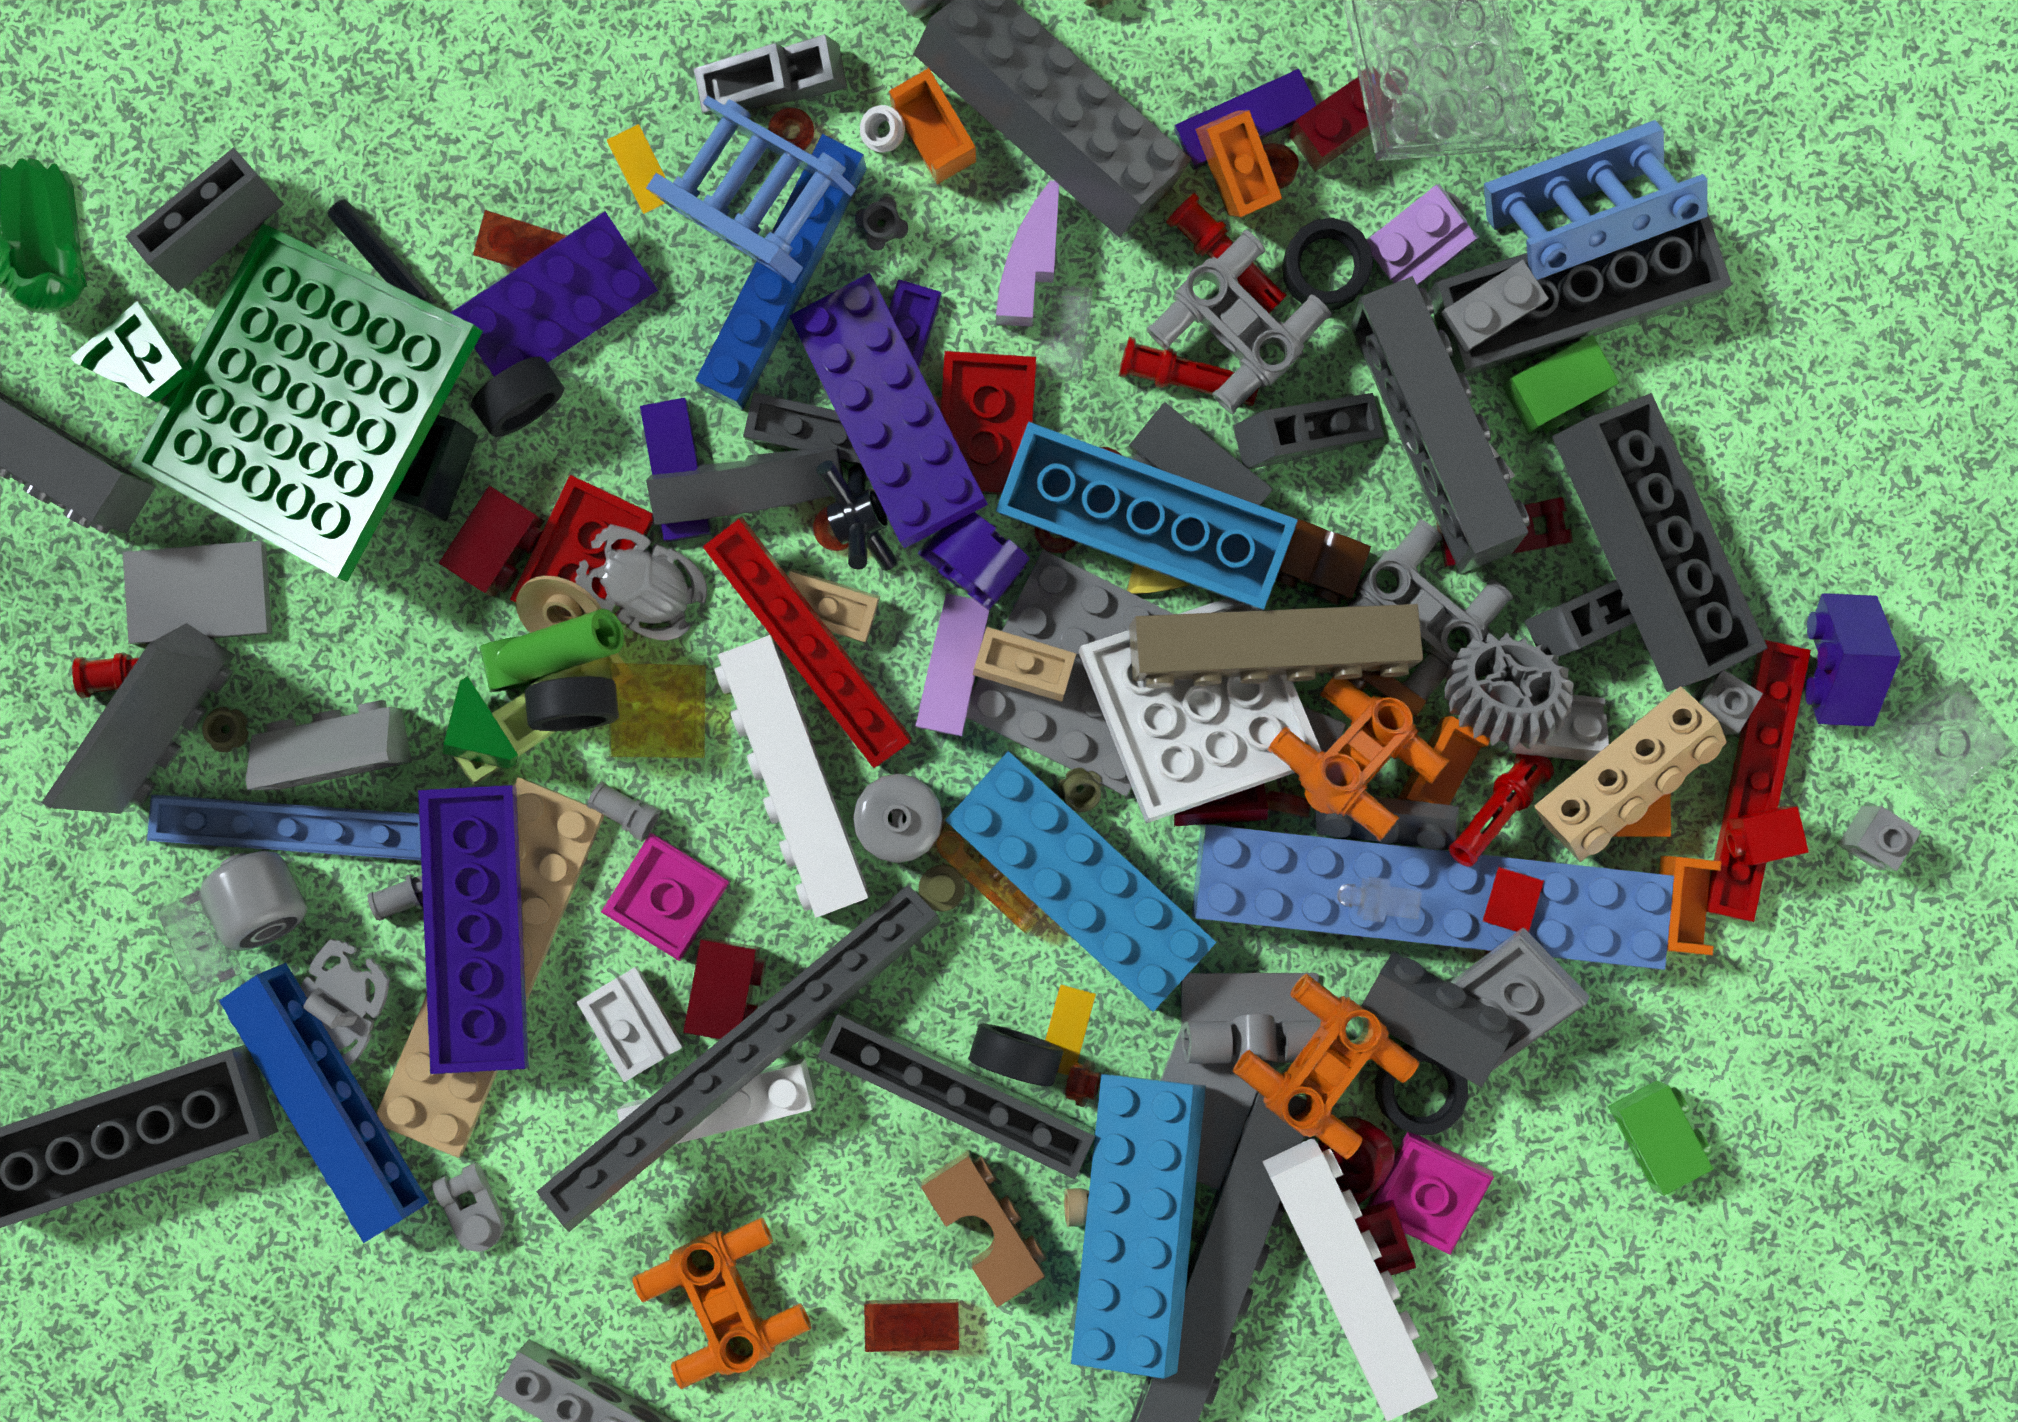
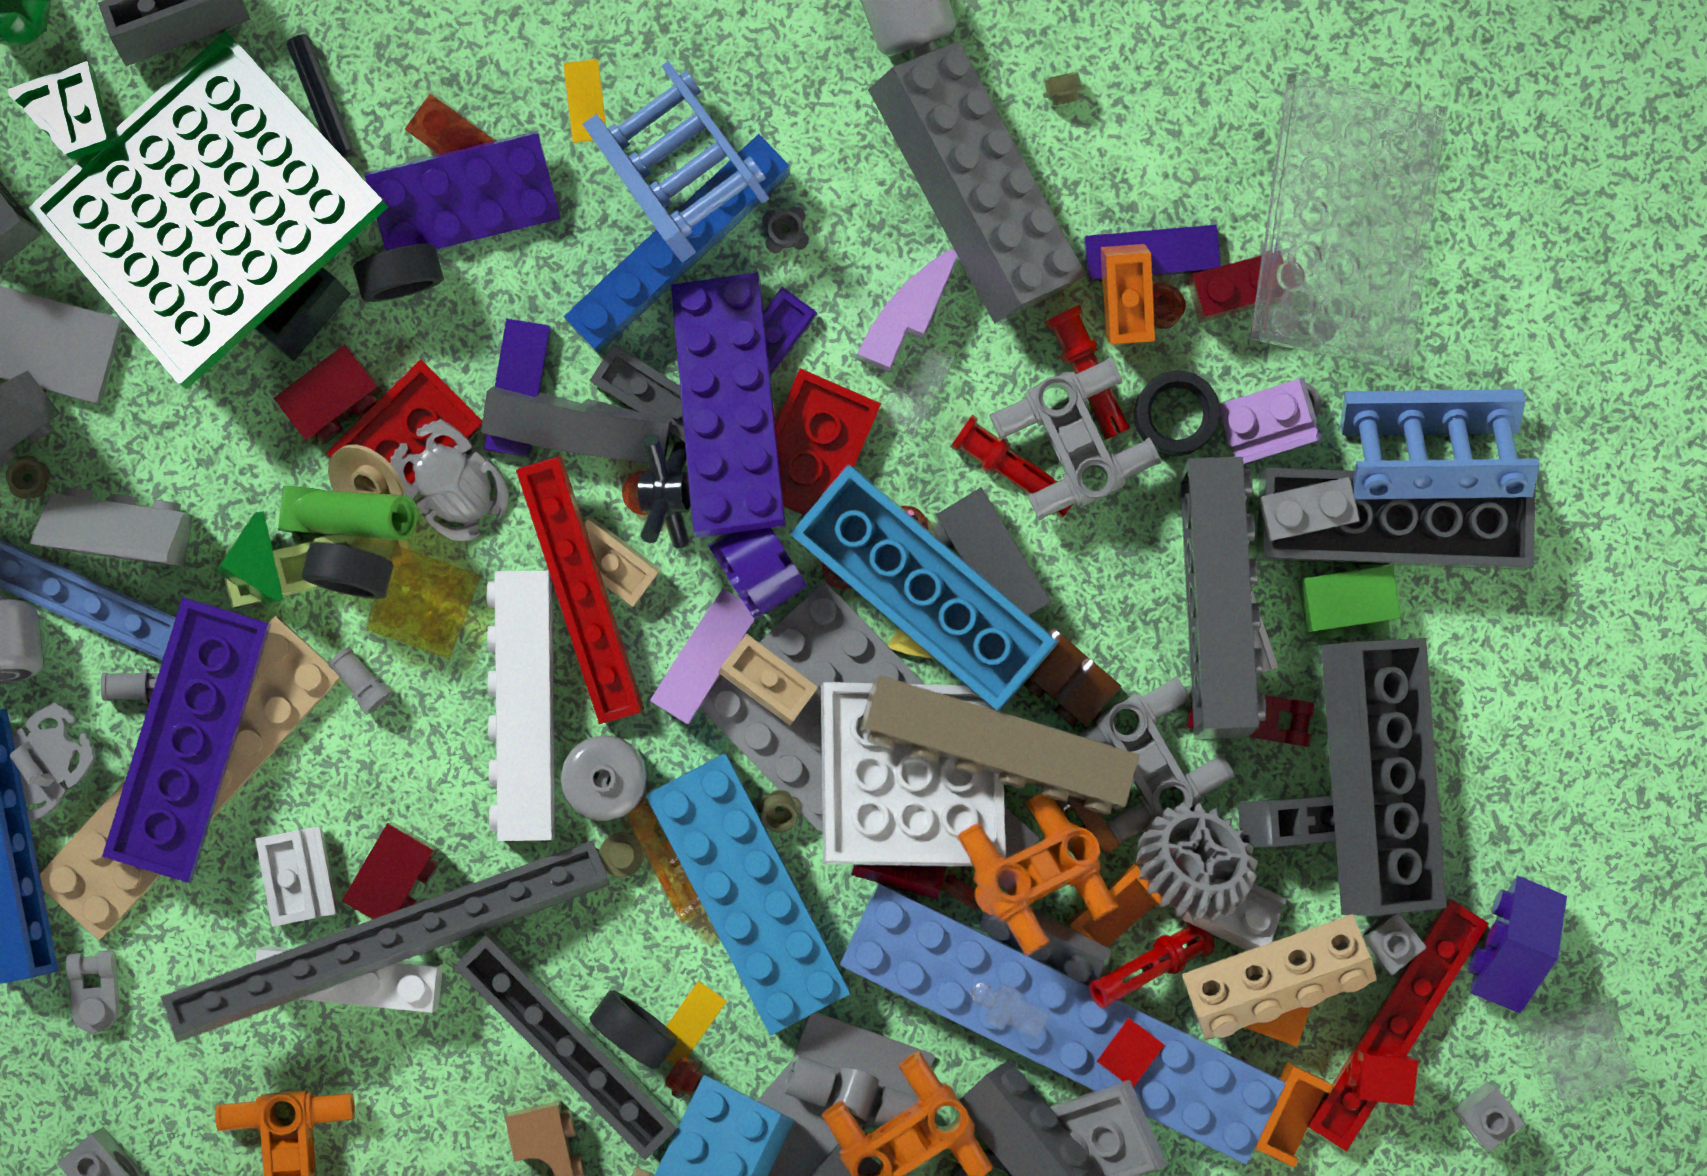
camera: 20 degrees right, 0 degrees up
dark pink plate [601,833,731,961] -> none
dark grey slope [694,34,848,115] -> none
clear red plate [768,107,814,150] -> none
white plate [860,105,905,153] -> none
orange panel [889,68,976,184] -> none
dark grey slope [1233,393,1384,469] -> none

